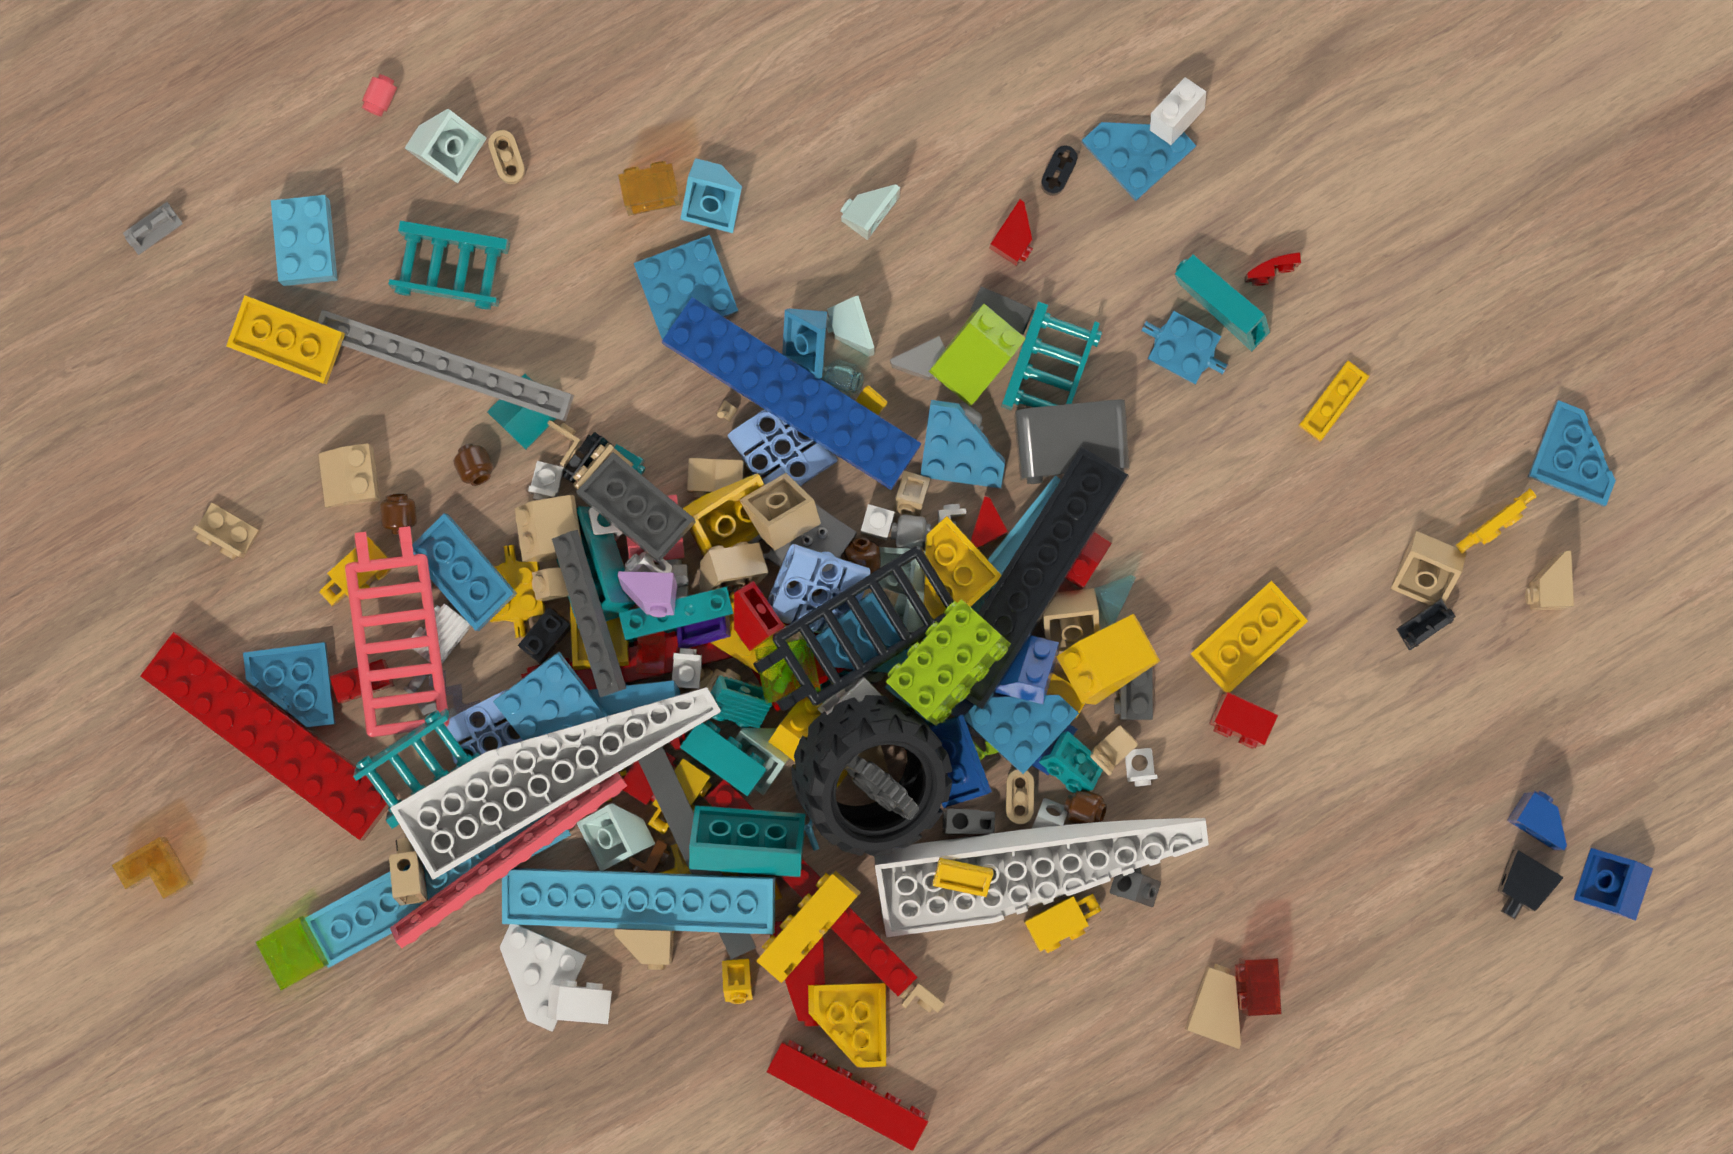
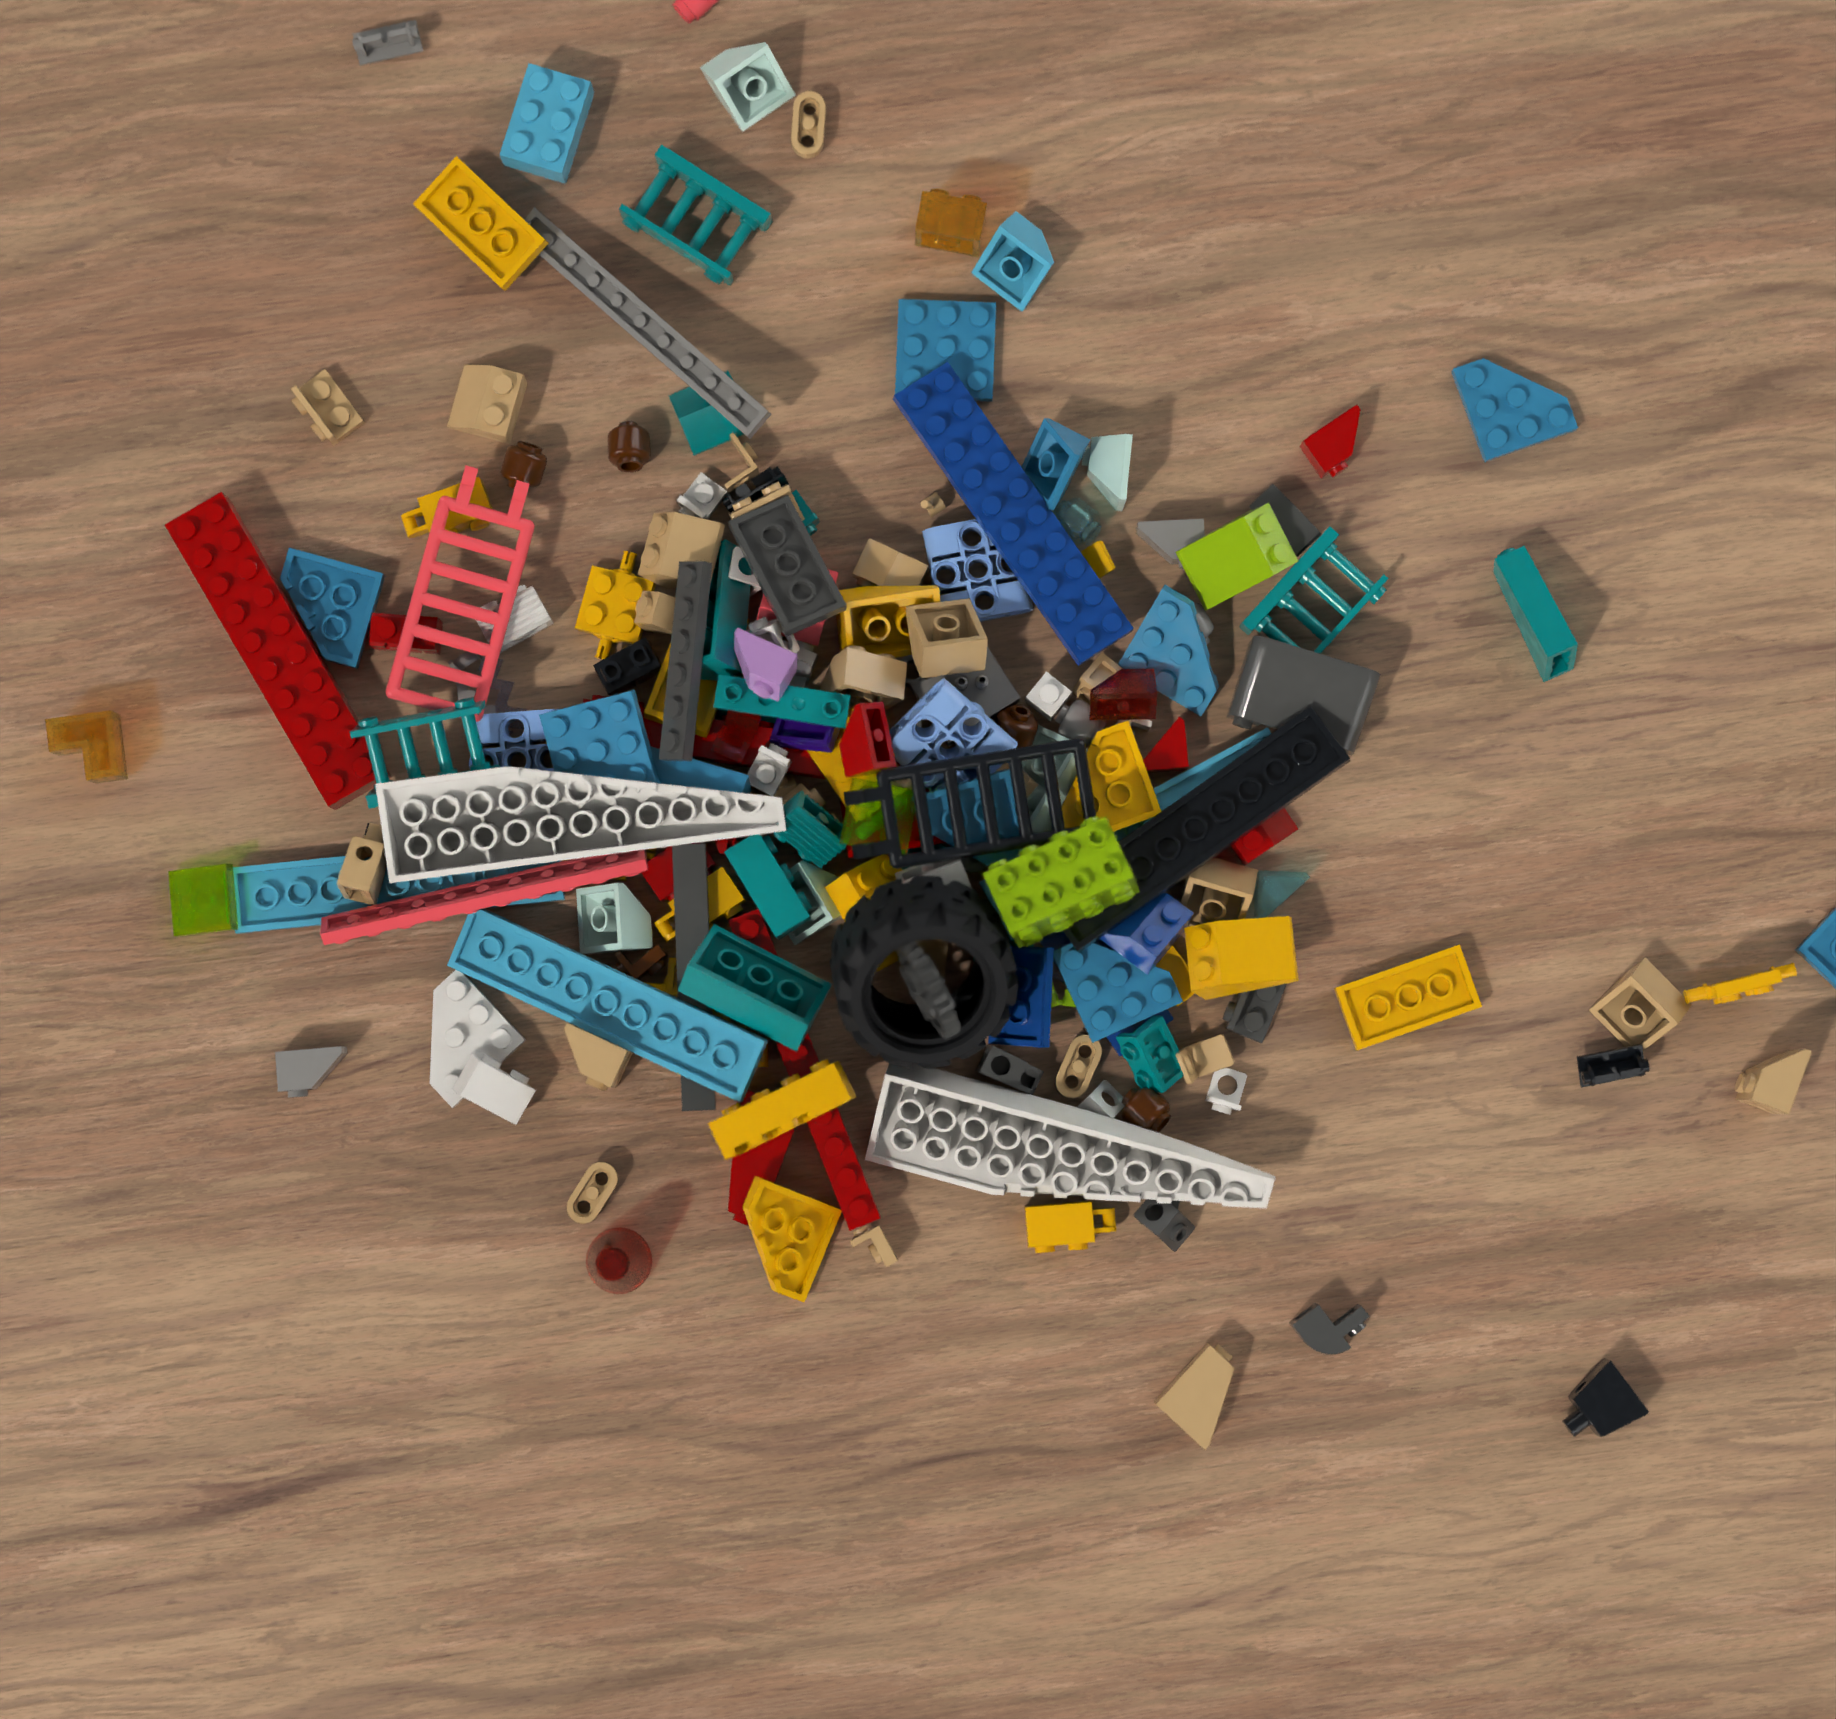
camera: 25 degrees right, 0 degrees up
dark azure plate [412,513,517,631] -> none
yellow bracket [722,959,753,1004] -> none
red brick [766,1040,929,1151] -> none
medium azure hand [805,819,820,851] -> none
light aqua slope [840,184,900,240] -> none
yellow tile [932,857,993,897] -> none
black beam [1041,145,1078,196] -> none
dark azure plate [1141,311,1228,384] -> none
white brick [1150,77,1206,145] -> none
red brick [1209,692,1278,749] -> none
clear red brick [1235,956,1282,1016] -> none
red slope [1244,252,1301,286] -> none
yellow tile [1299,360,1370,442] -> none
blue slope [1507,791,1567,850] -> none
blue slope [1574,848,1653,921] -> none
none -> light grey slope [275,1046,347,1098]
none -> tan plate [567,1162,619,1224]
none -> clear red cone [586,1227,652,1294]
none -> clear red slope [1089,669,1157,720]
none -> dark grey brick [1289,1303,1370,1354]

